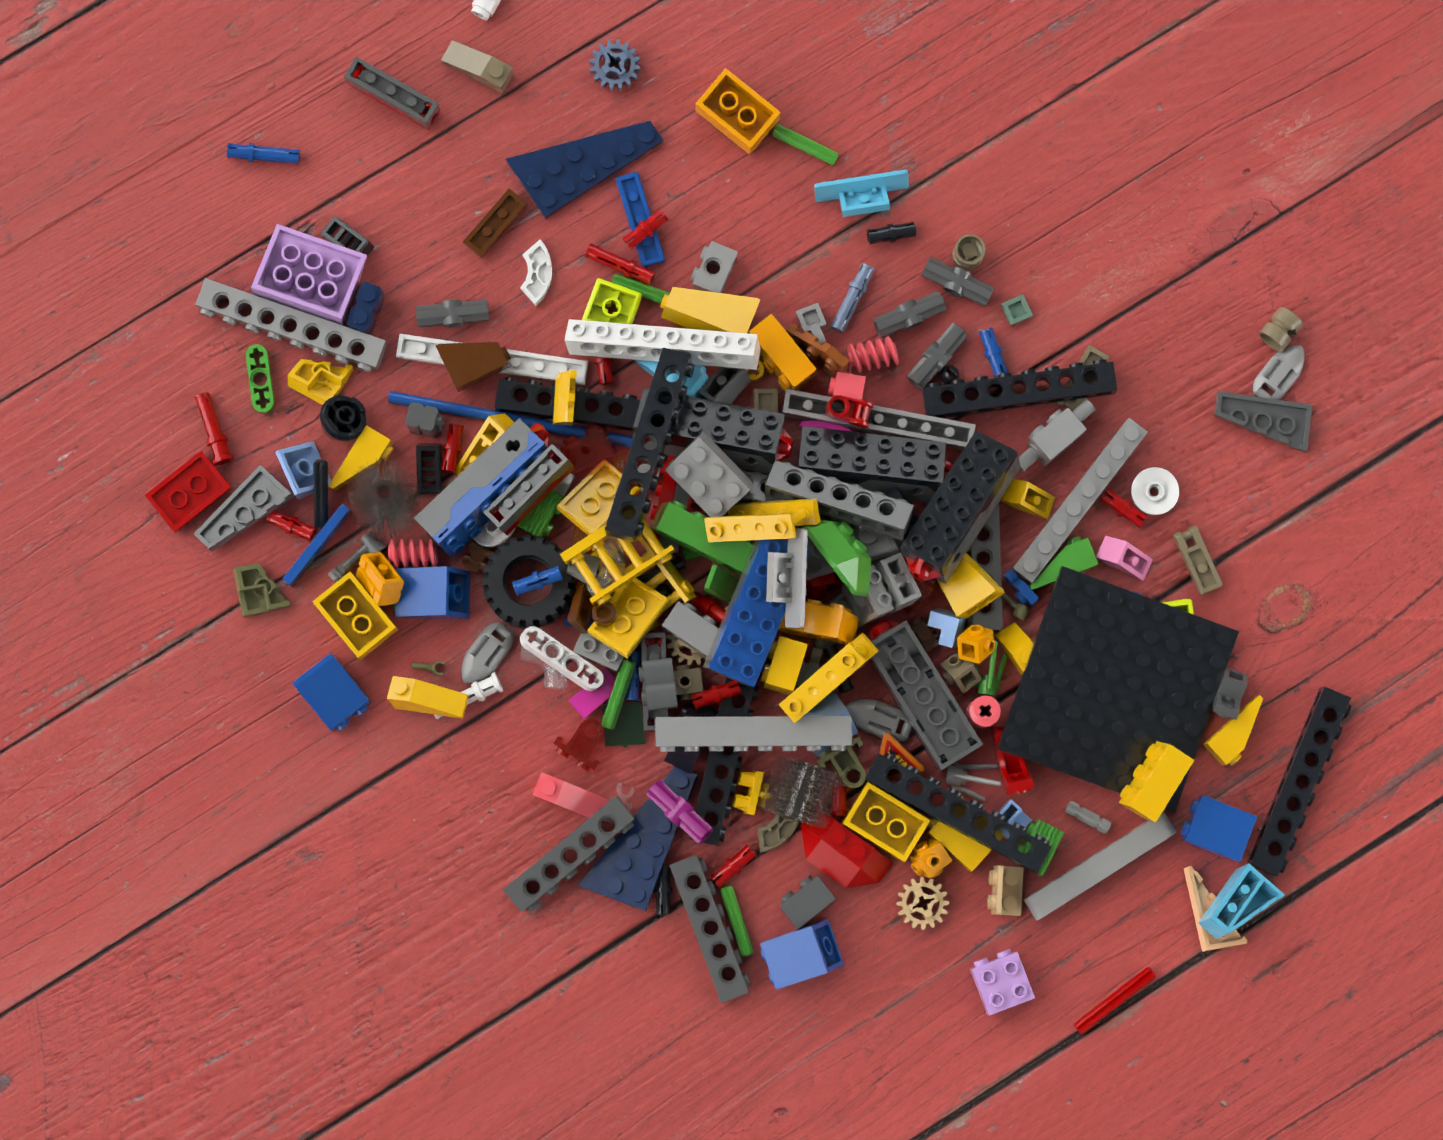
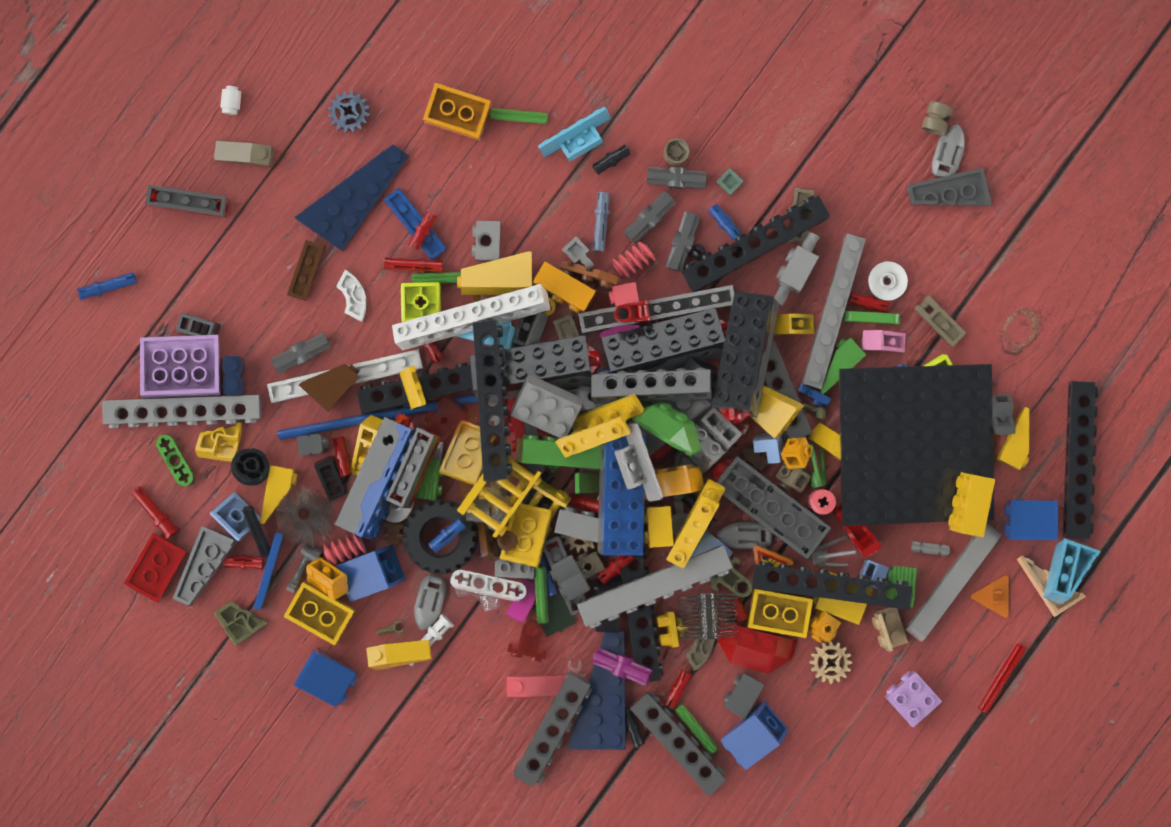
camera: 15 degrees left, 5 degrees up
none -> bright green beam [843,311,900,325]
none -> orange piece [970,575,1009,618]

